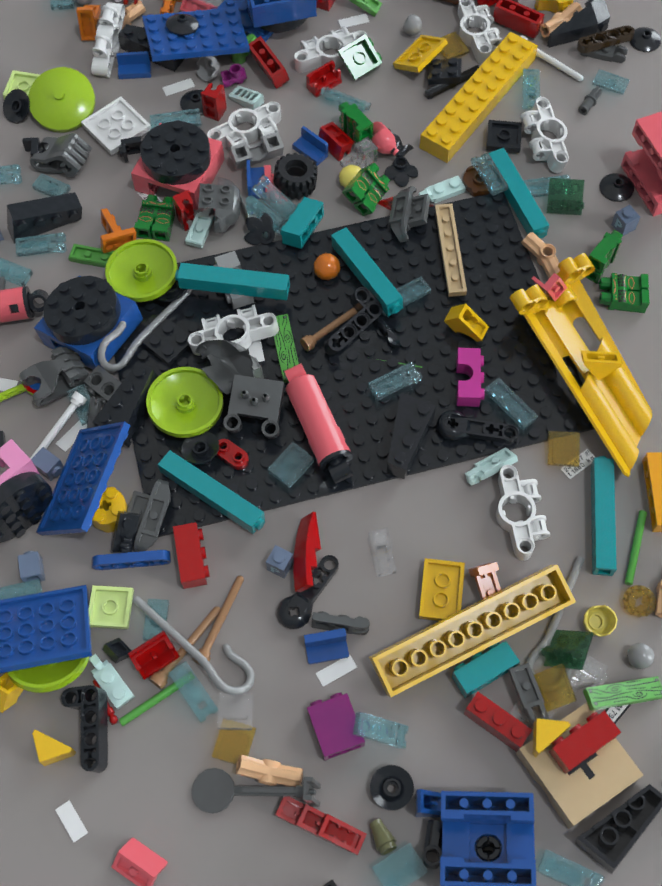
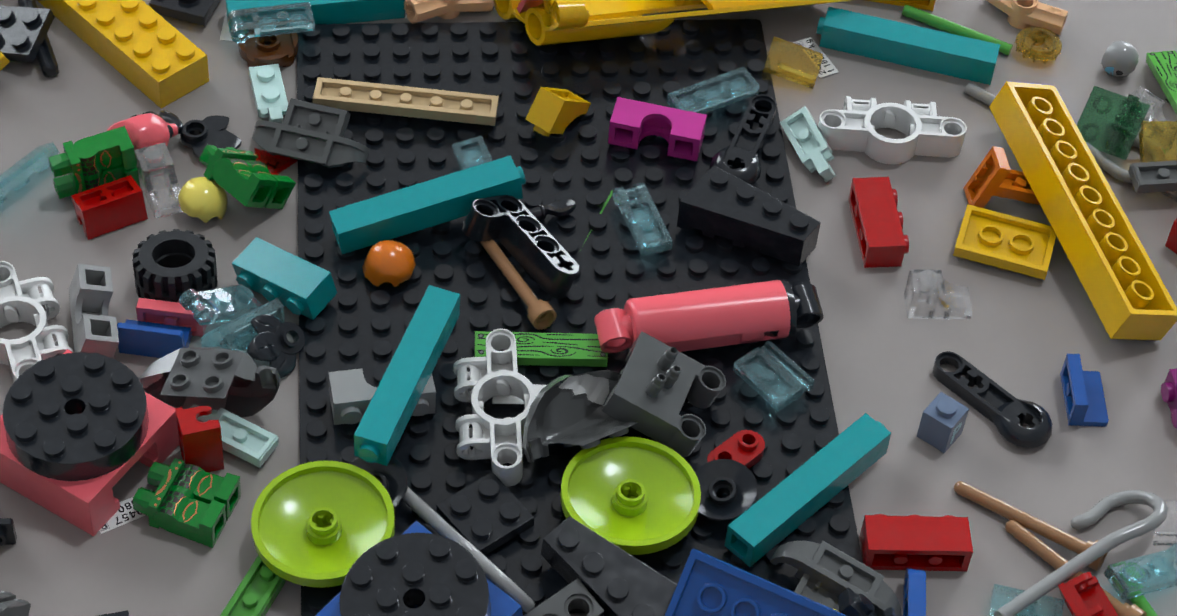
camera: 85 degrees left, 15 degrees down
orange bracket [100,208,136,253] -> none
blue panel [292,126,328,166] -> none
red slope [293,512,321,592] -> none
dark grey hinge [312,611,370,635] -> none
white sticker [315,654,357,687] -> none
teal brick [451,641,520,699] -> none
light yellow hair [583,605,618,637] -> none
none -> red brick [848,177,909,268]

